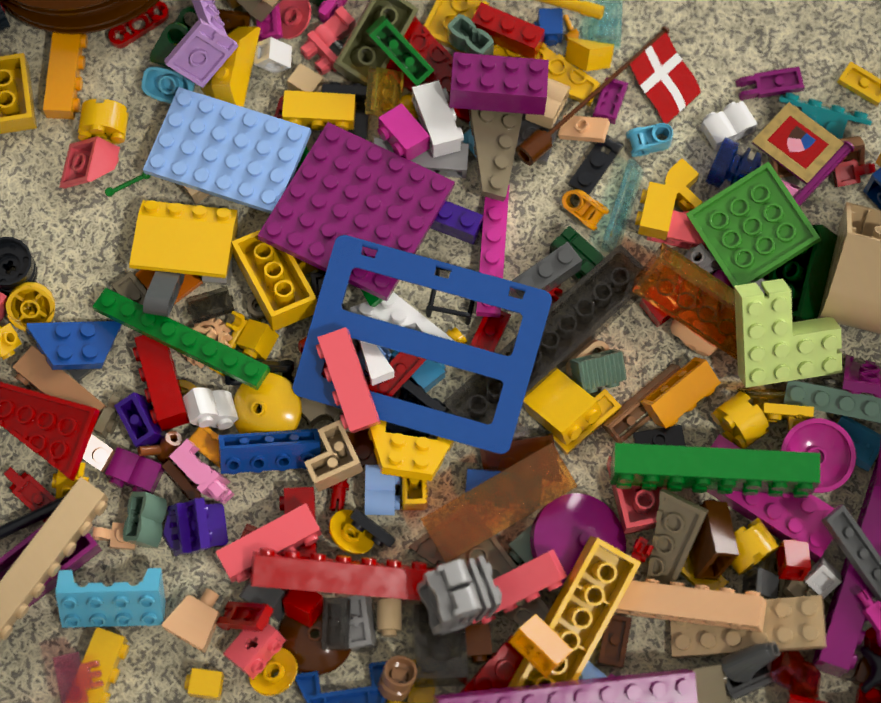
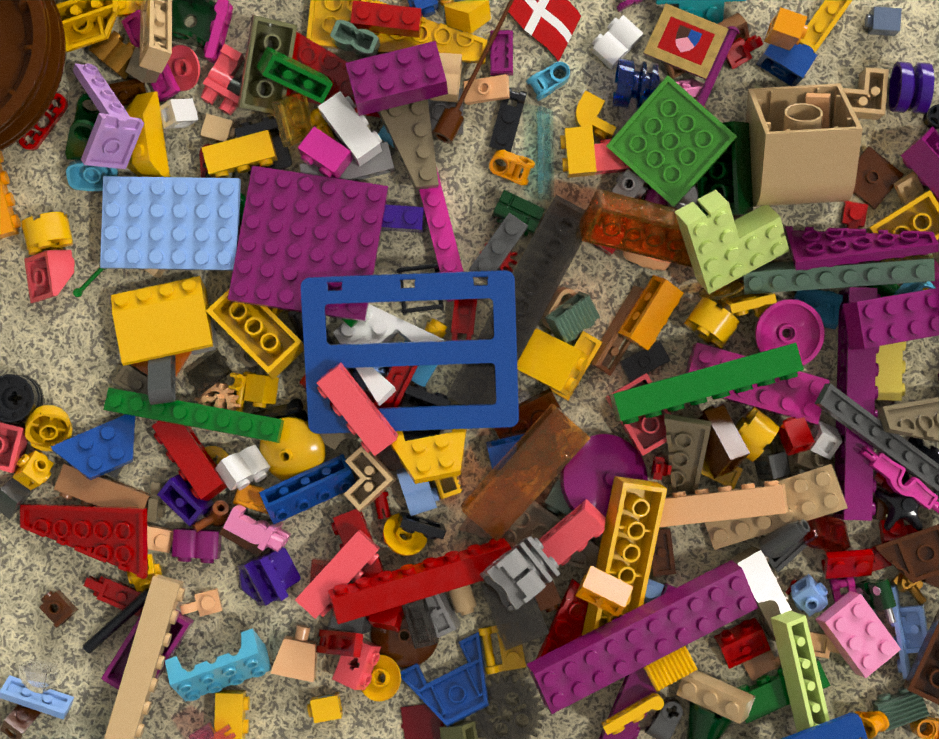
camera: 15 degrees left, 15 degrees up
sand green brick [123,492,167,548] -> none
medium nougat wheel [378,656,417,702] -> none

